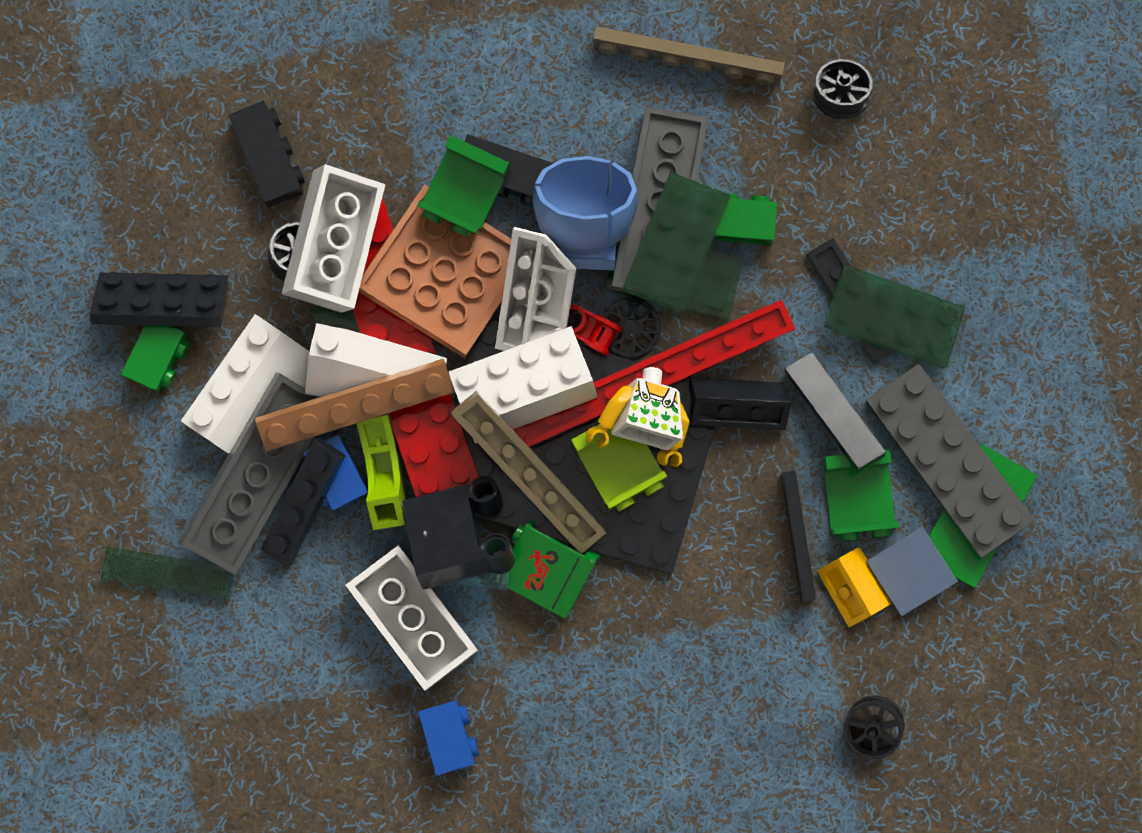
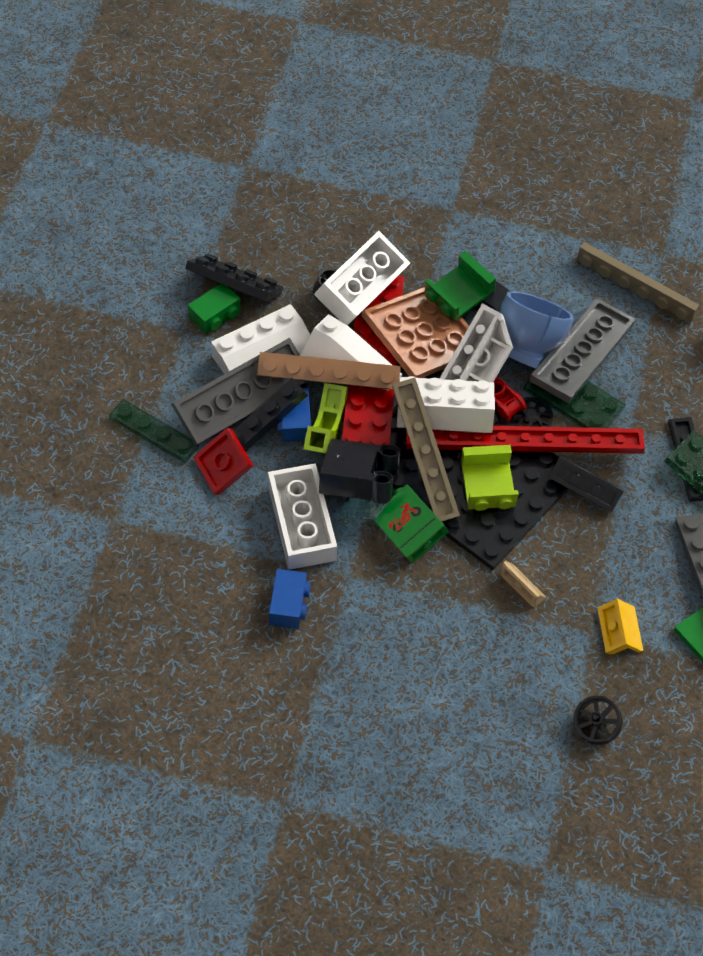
camera: 20 degrees right, 25 degrees down
black brick [228,100,306,208] -> none
torso [585,367,689,467] -> none
clear green plate [623,172,731,314] -> none
green brick [708,193,777,246] -> none
black tile [781,471,816,603] -> none
tile [785,352,886,472] -> none
green panel [822,450,899,541] -> none
sand blue tile [867,526,958,616] -> none
none -> red plate [193,427,254,495]
none -> tan slope [500,561,546,608]

